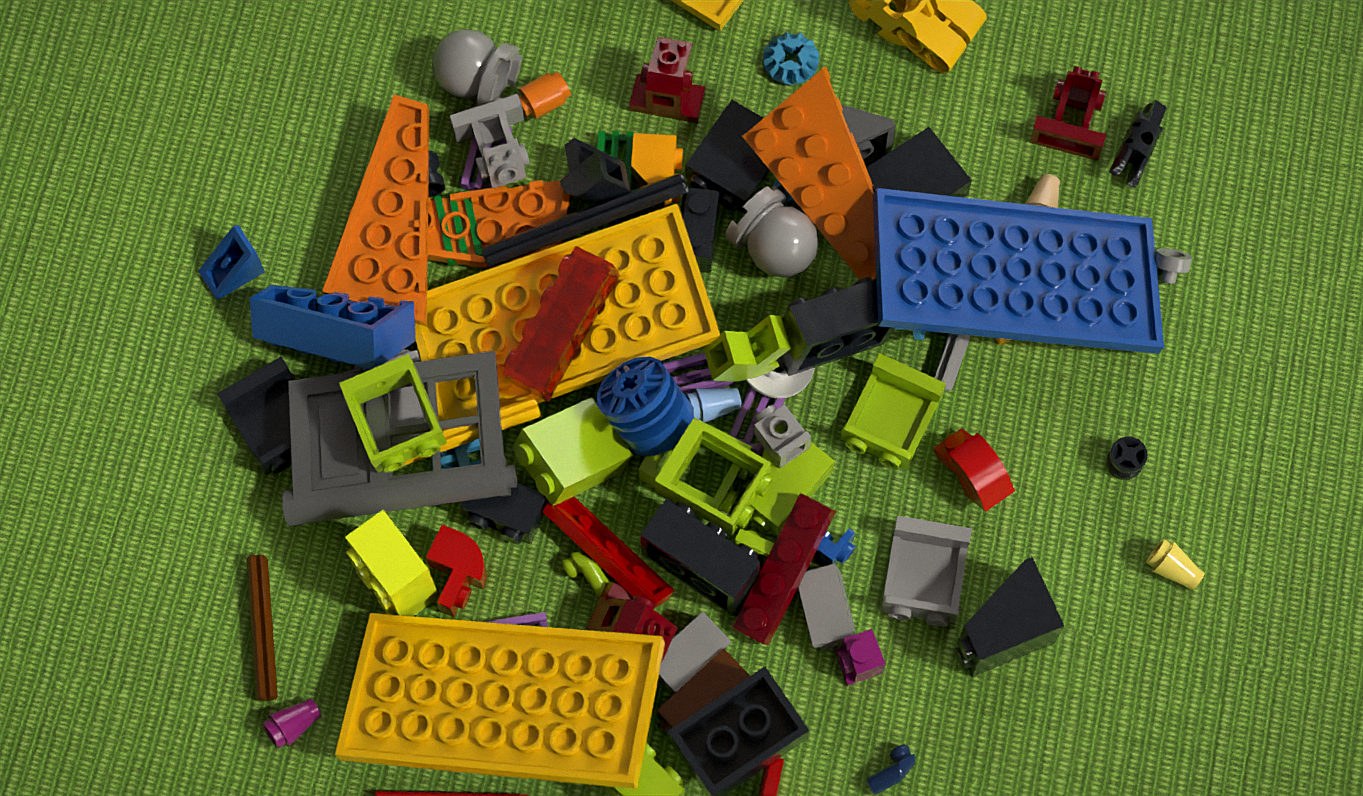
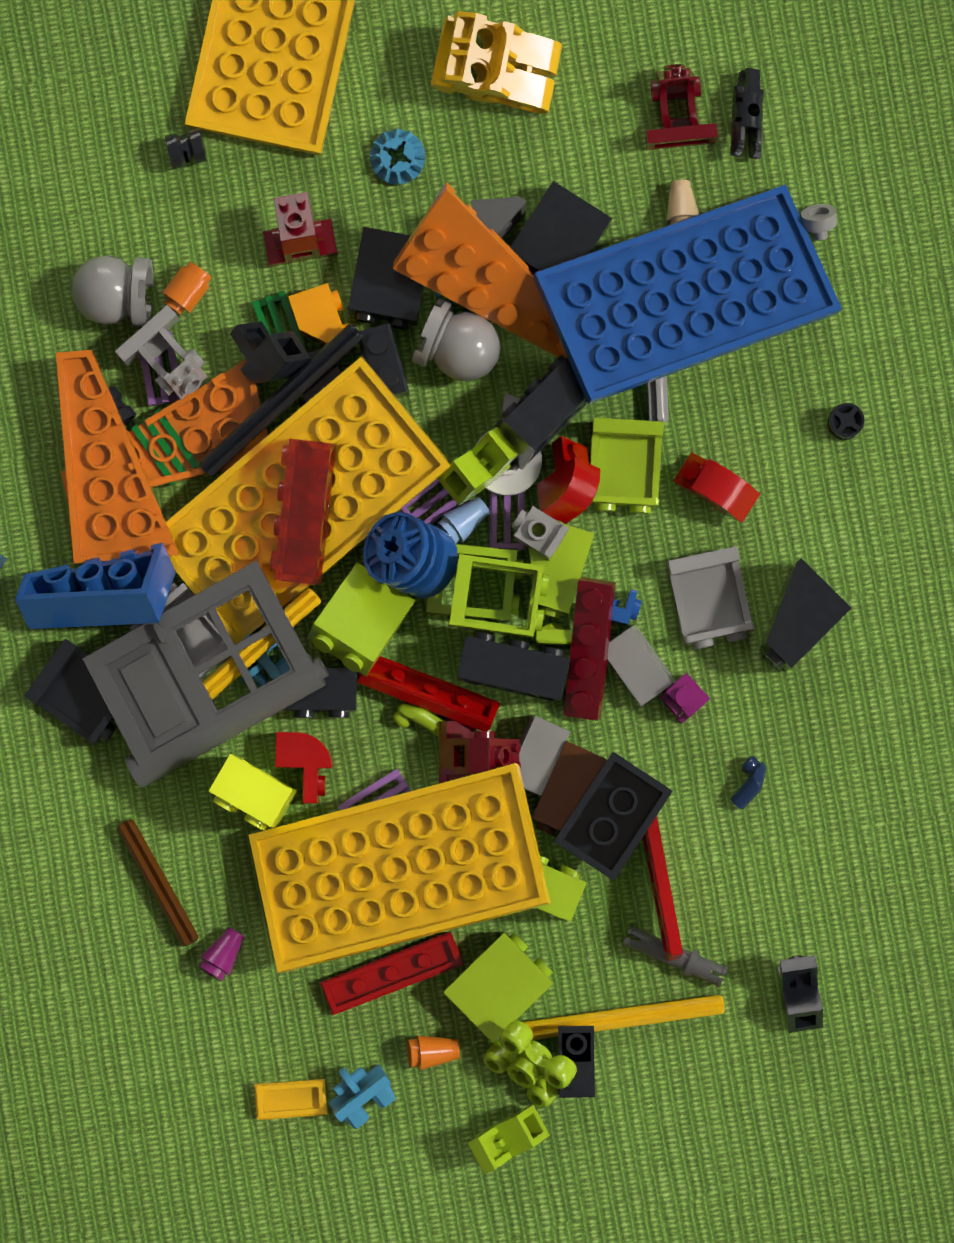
camera: 25 degrees left, 15 degrees up
lime window [339,354,447,473] -> none
light yellow cone [1146,539,1205,591] -> none
none -> red brick [537,436,600,524]

